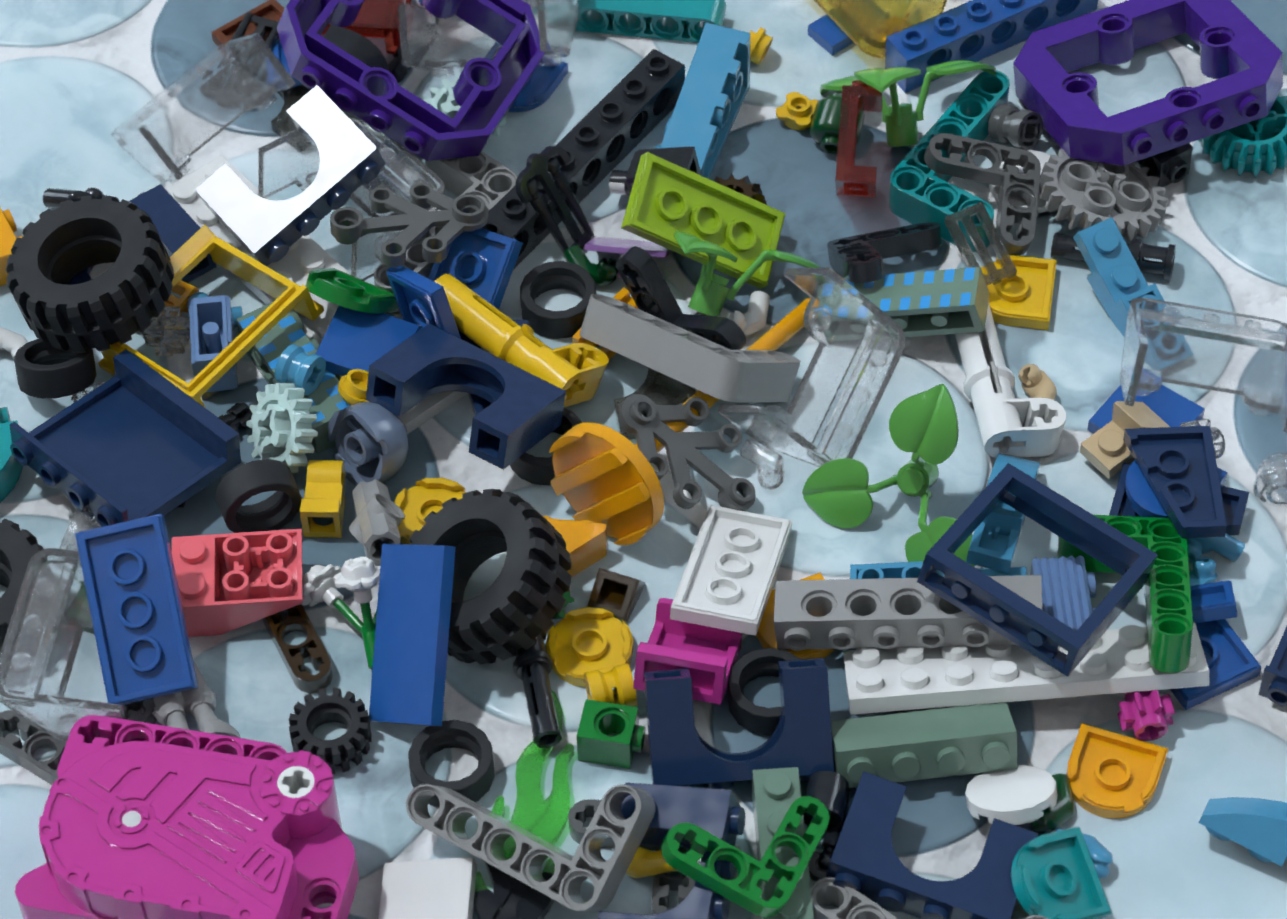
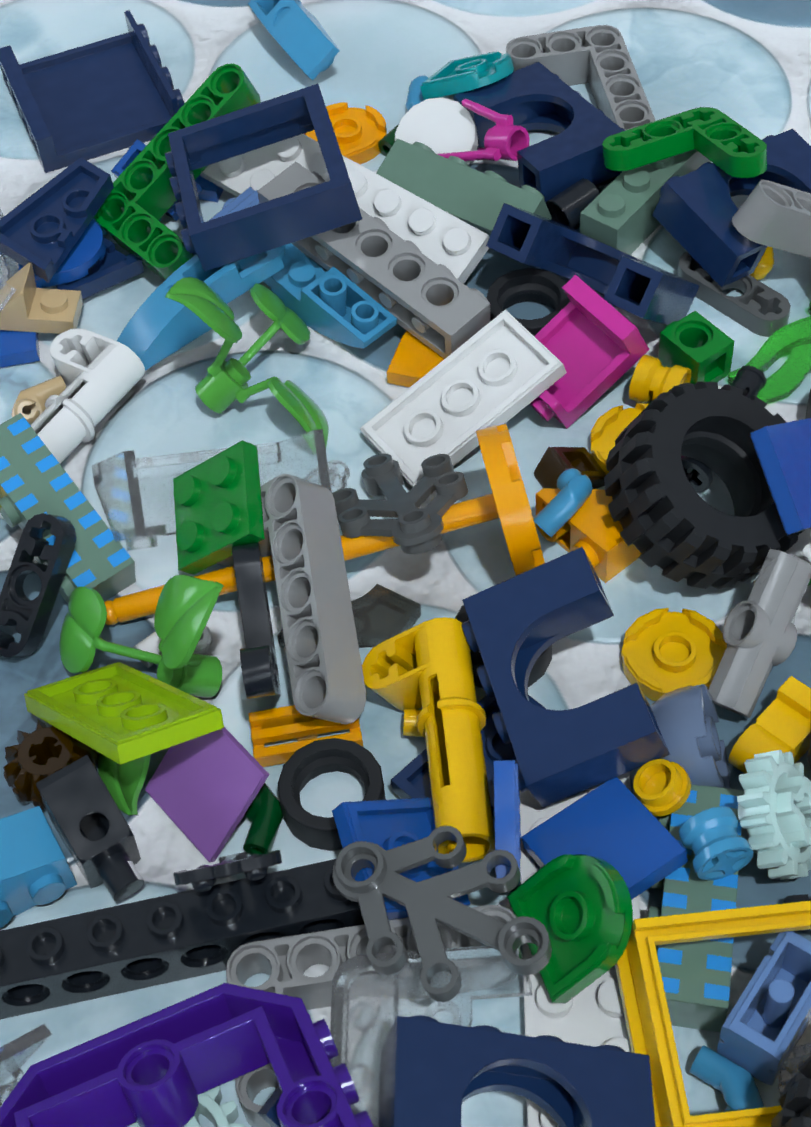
camera: 135 degrees left, 0 degrees up
none -> green plate [173,440,265,575]
none -> dark pink plant [437,99,530,161]
none -> dark azure arm [533,468,592,537]

